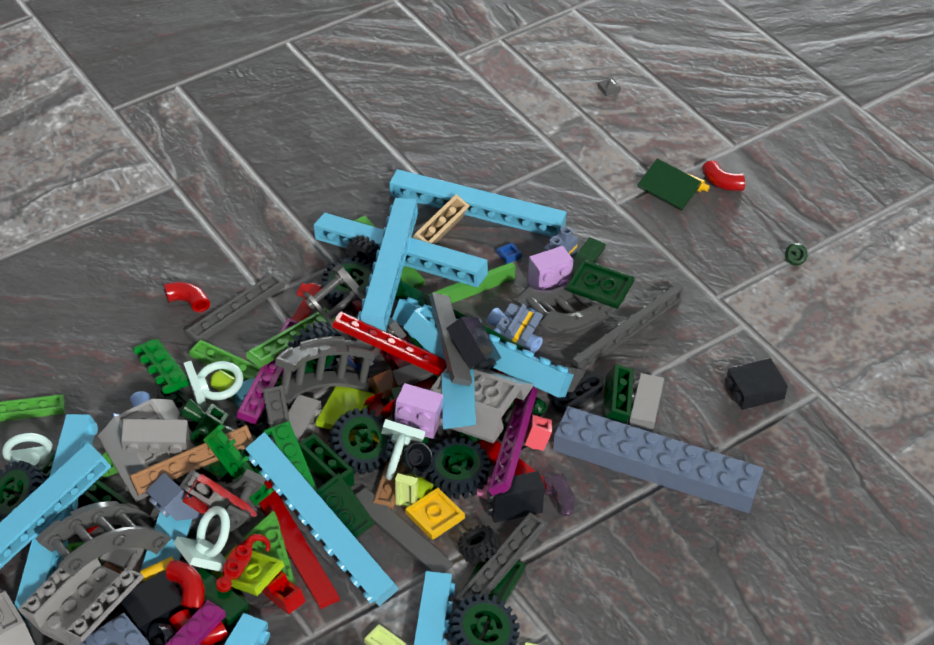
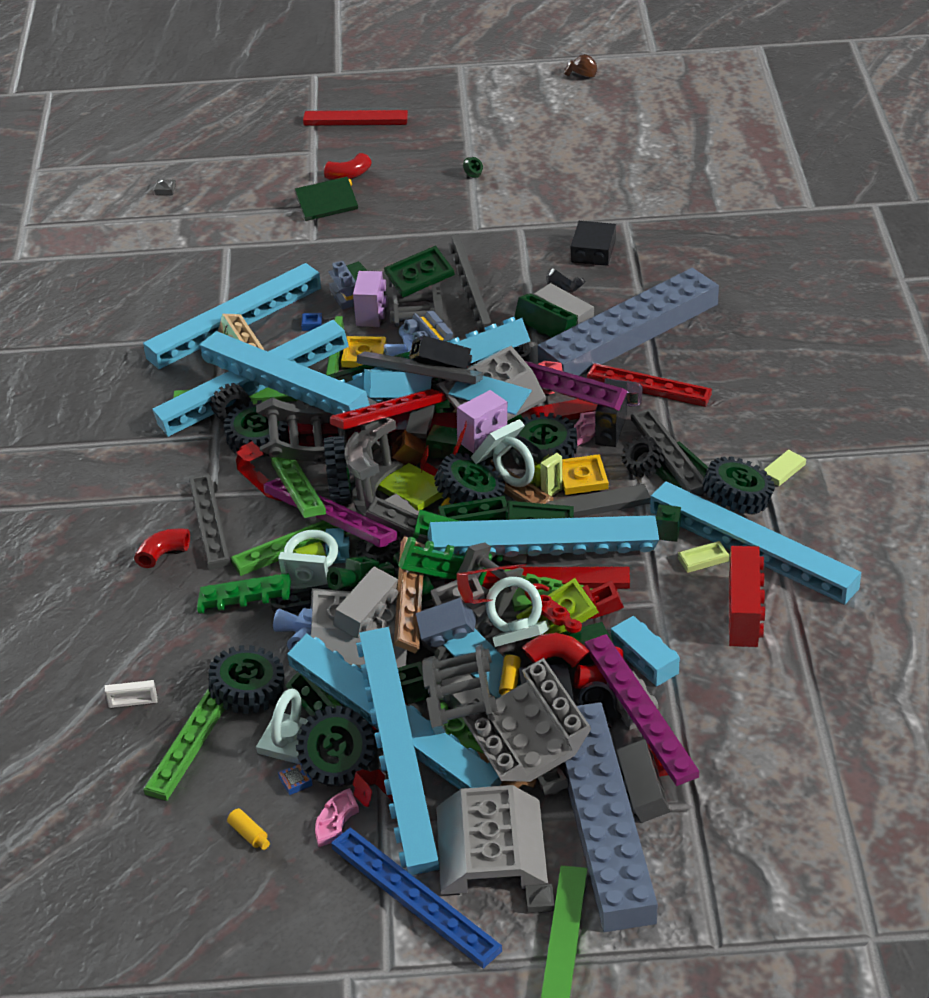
camera: 55 degrees left, 5 degrees down
none -> white tile [105,680,157,708]
none -> black wheel [208,645,284,714]
none -> red tile [303,110,408,126]
none -> yellow plate [341,336,387,368]
none -> black piece [546,268,586,293]
none -> red tile [587,363,712,407]
none -> dark green brick [656,504,681,542]

